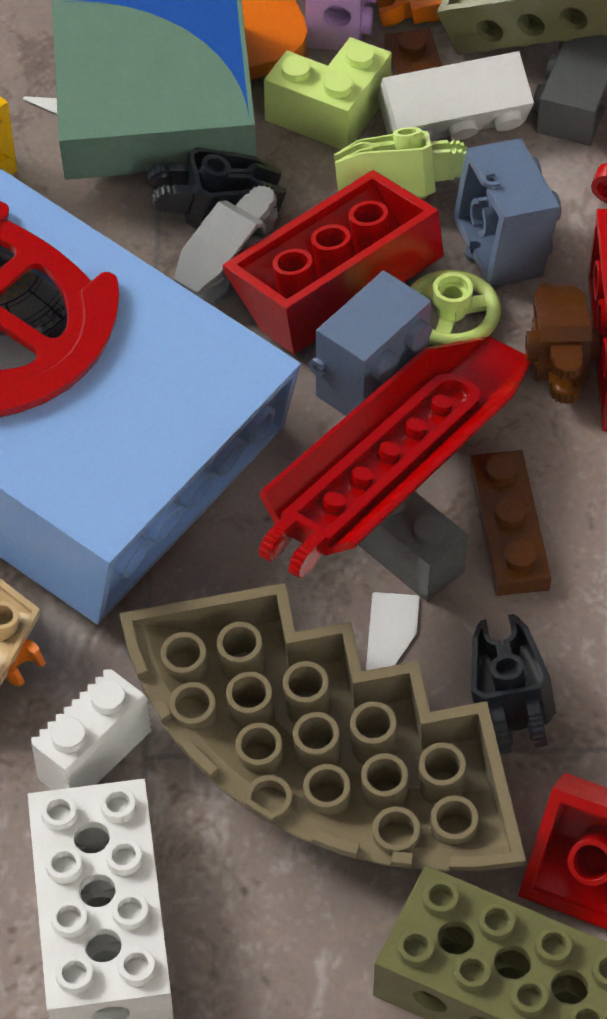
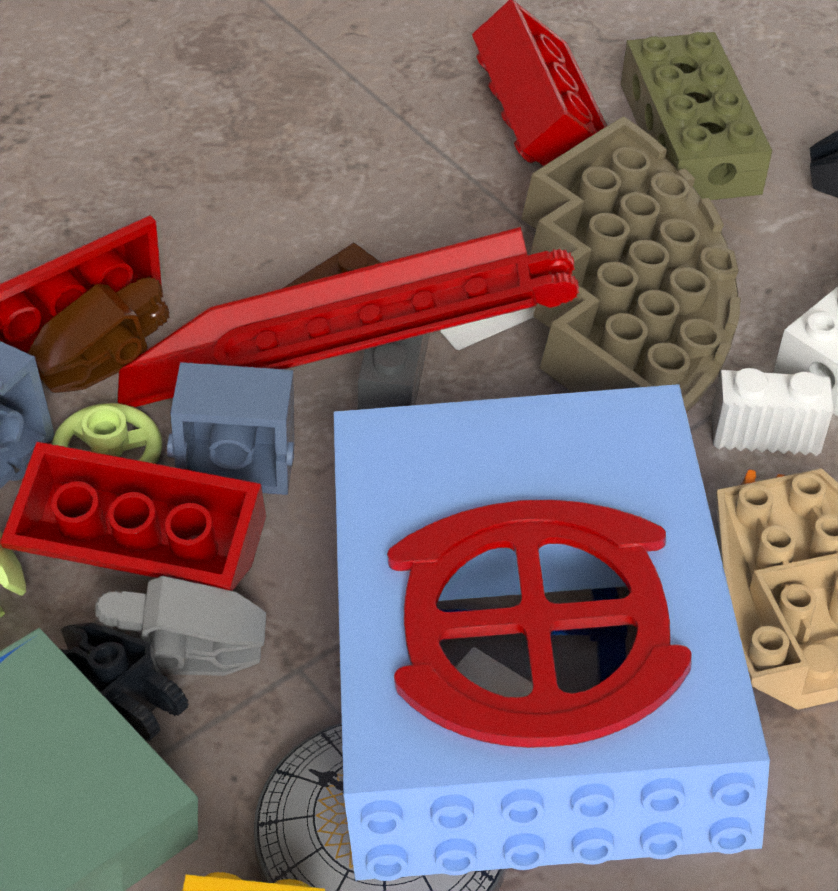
camera: 130 degrees left, 5 degrees down
black hinge [471,614,556,755] -> none

